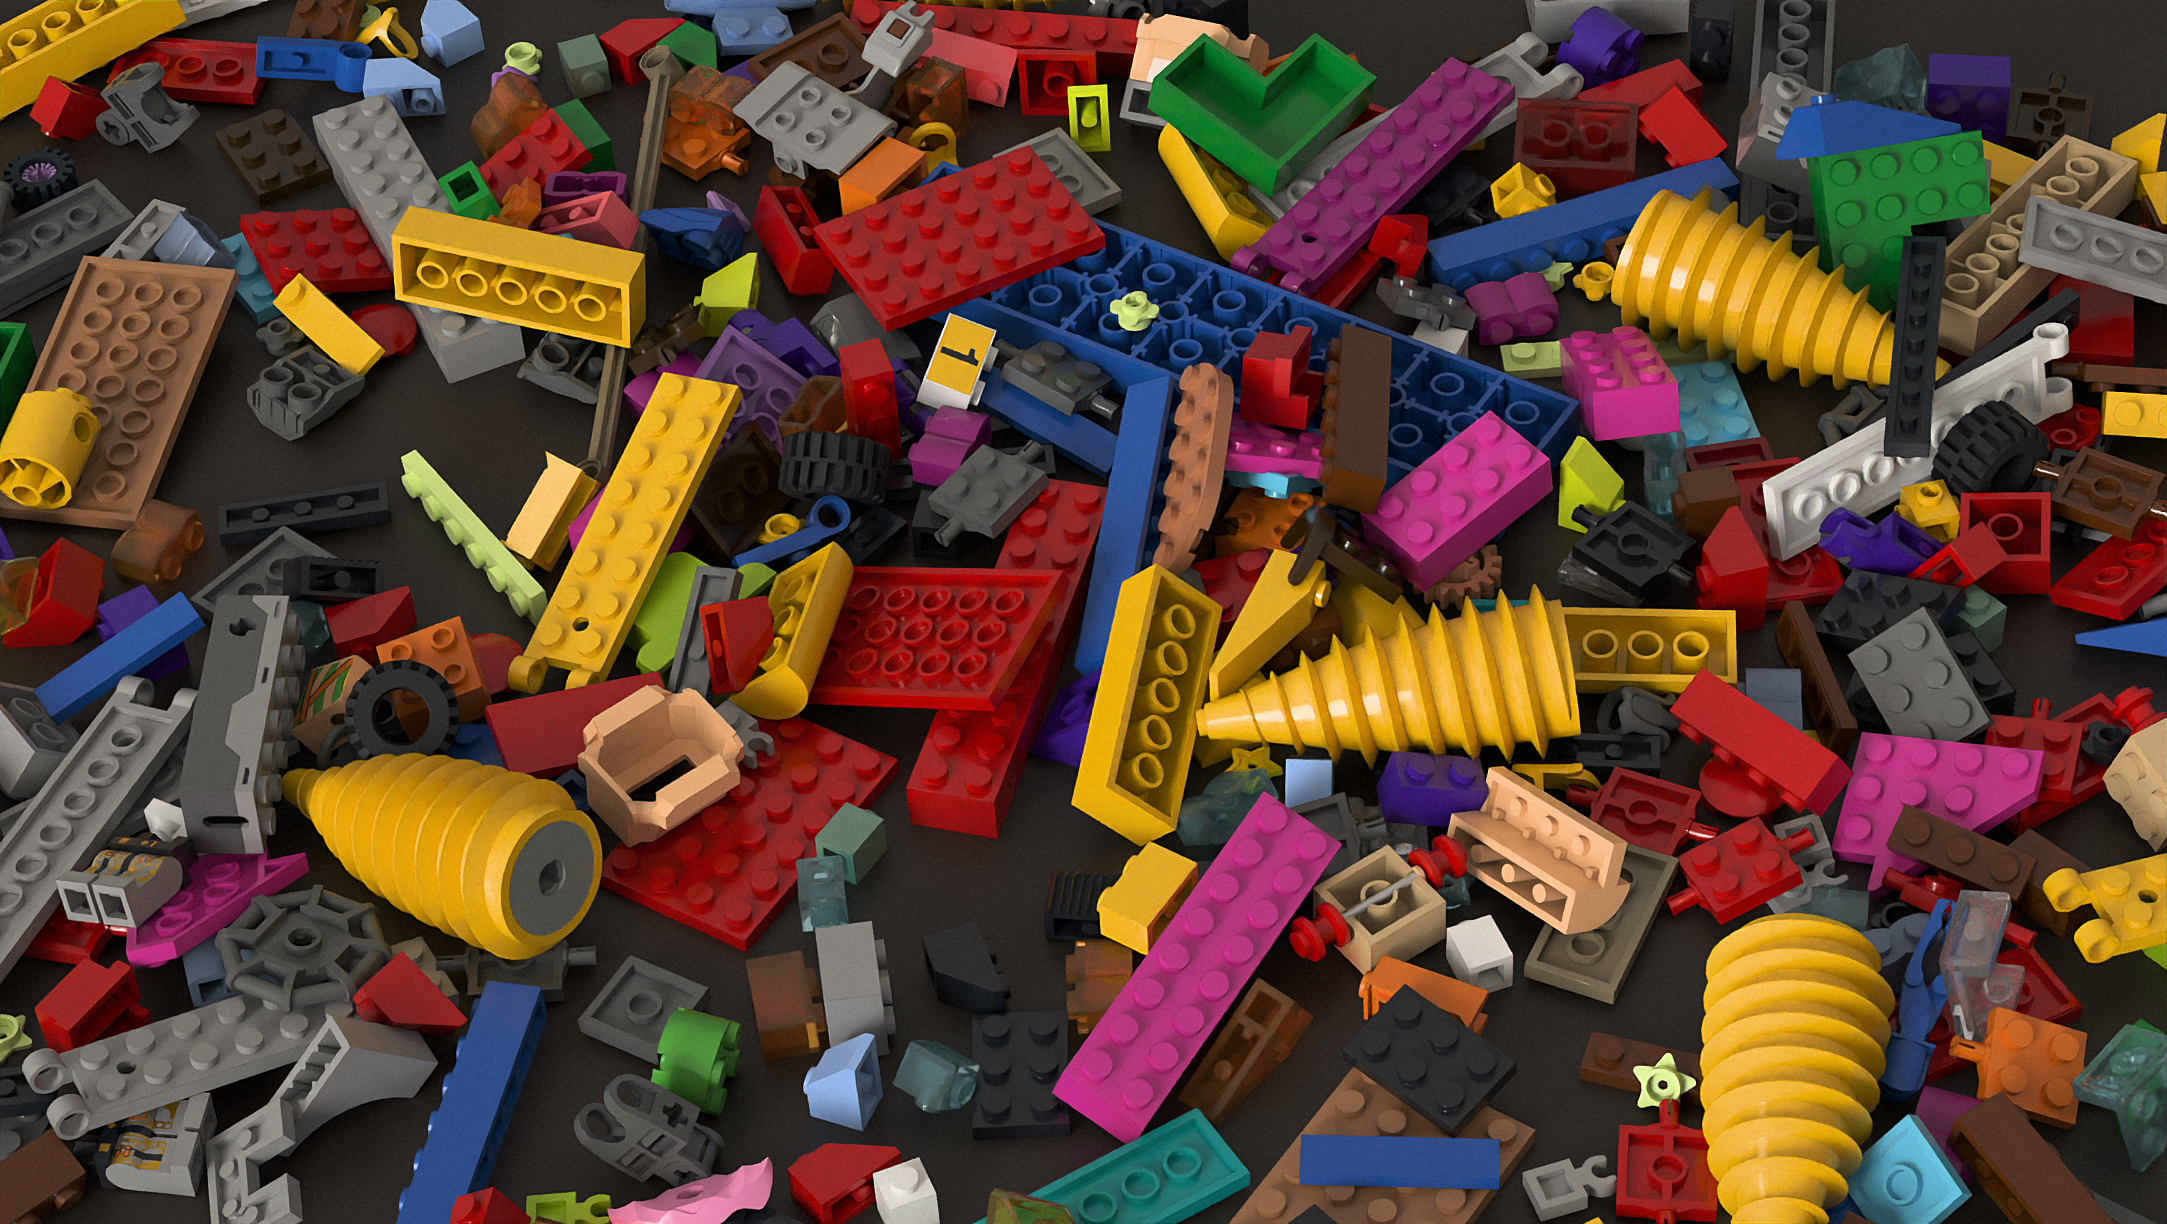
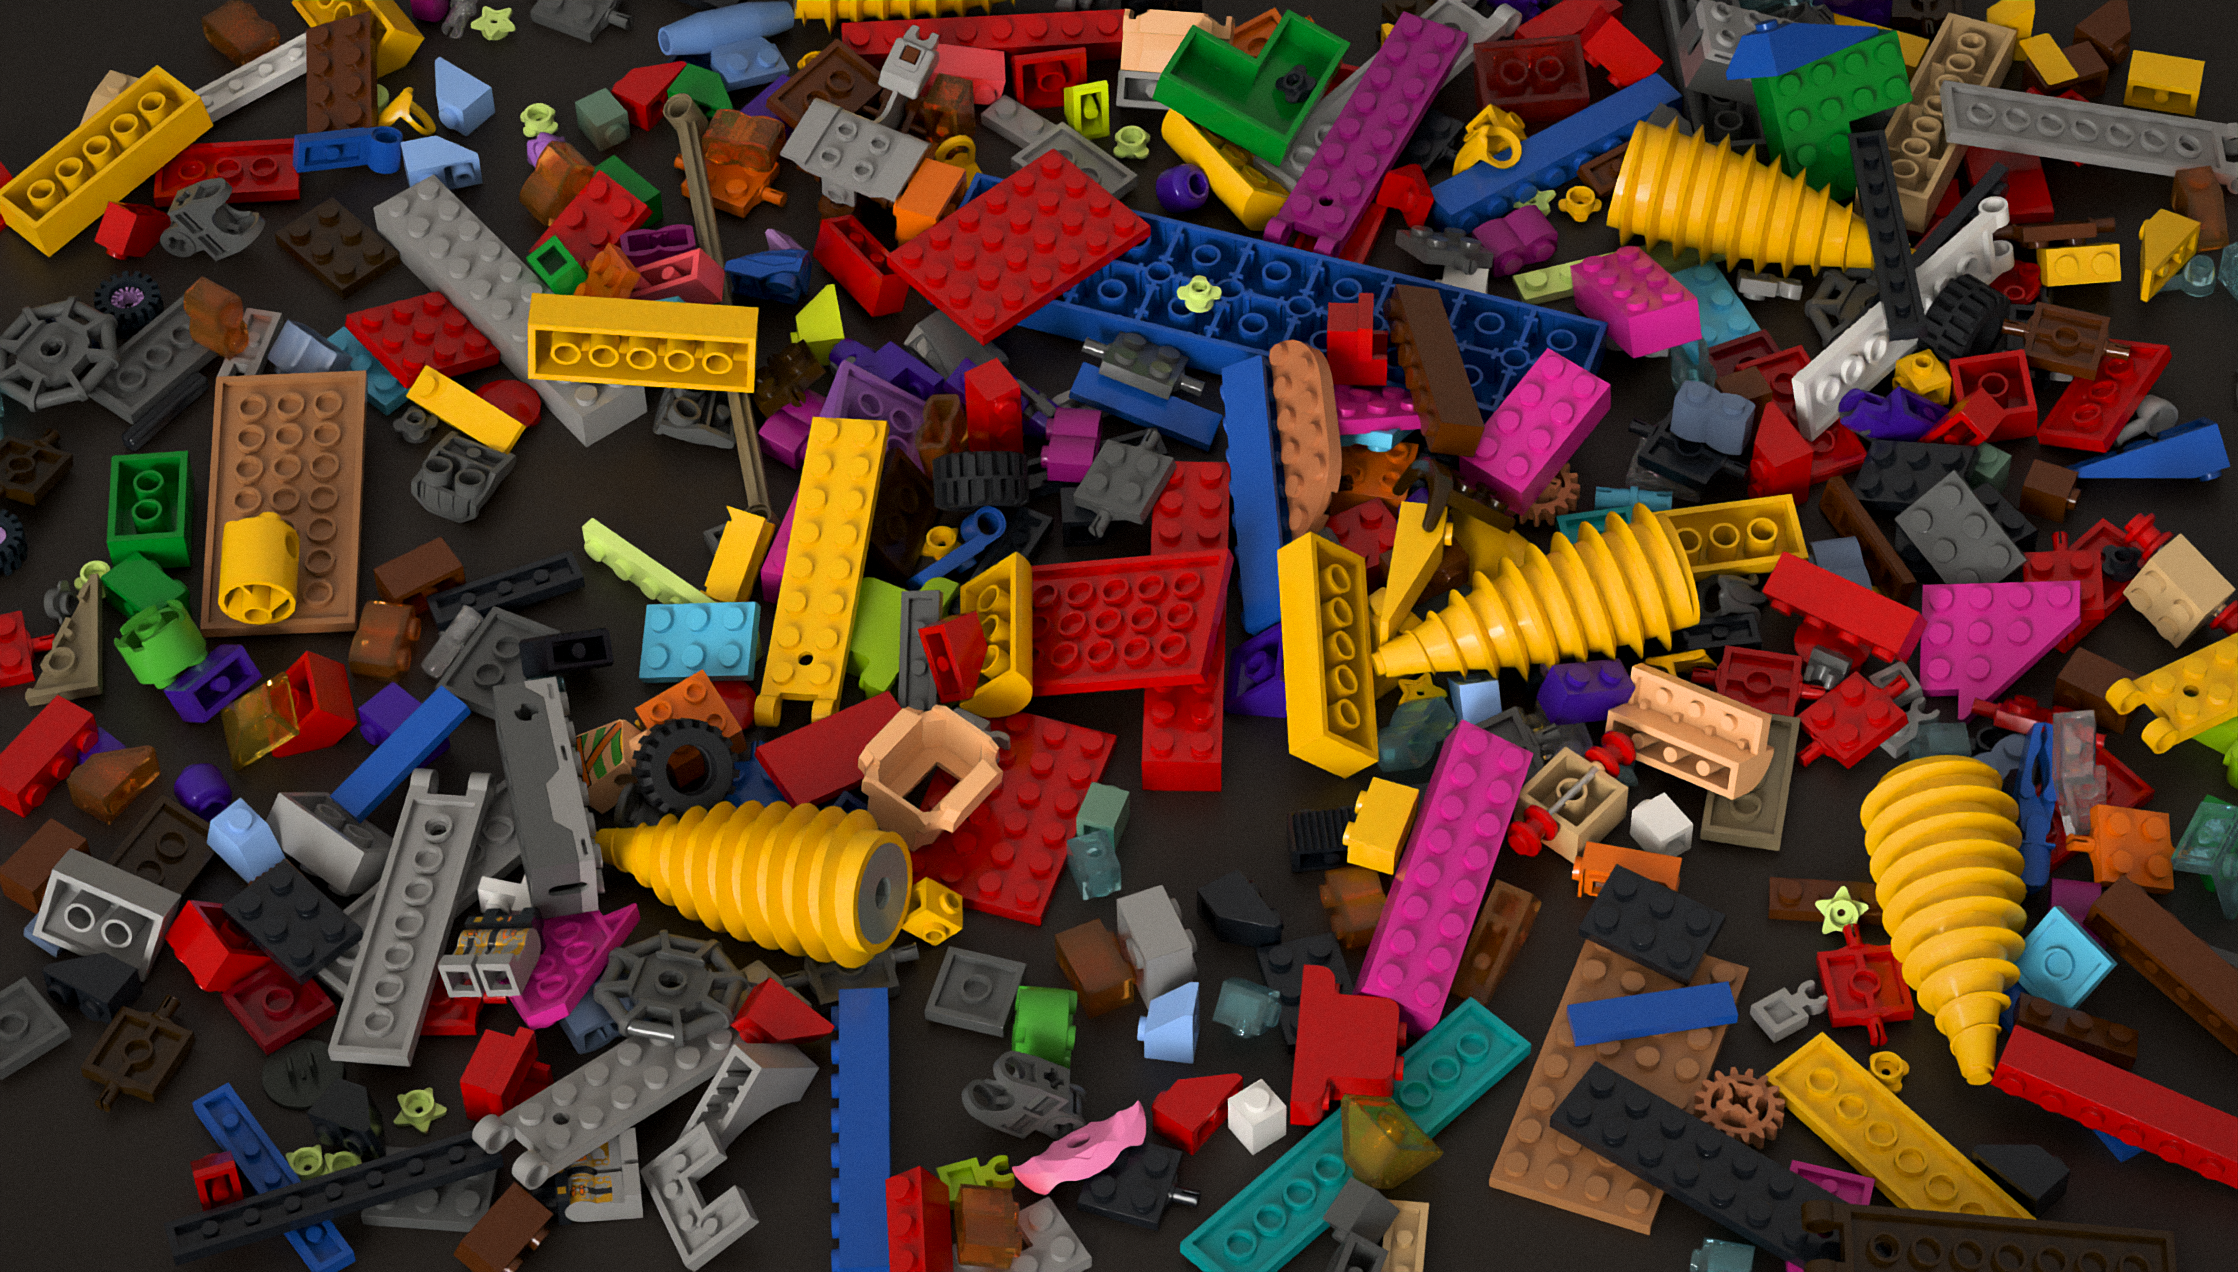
camera: 15 degrees left, 5 degrees up
red slope [324,586,417,666] -> none
brick [916,313,999,410] -> none
neon yellow slope [1558,436,1627,534] -> none
reddish brown plate [1886,803,2038,905] -> none
none -> clear orange brick [184,276,249,360]
none -> reddish brown brick [373,537,466,623]
none -> clear axle [421,605,484,678]
none -> medium azure plate [639,602,761,683]
none -> yellow brick [901,877,963,946]
none -> light grey plate [981,94,1056,149]
none -> yellowish green plate [1113,126,1150,159]
none -> dark purple head [1155,163,1209,214]
none -> black plate [1275,65,1317,104]
none -> red brick [1290,964,1407,1126]
none -> yellow piece [1452,125,1522,177]
none -> medium azure pin [1594,486,1672,512]
none -> sand blue brick [1670,381,1756,455]
none -> light grey plate [1736,269,1803,301]
none -> dark grey tile [1803,644,1854,693]
none -> reddish brown brick [2019,459,2082,524]

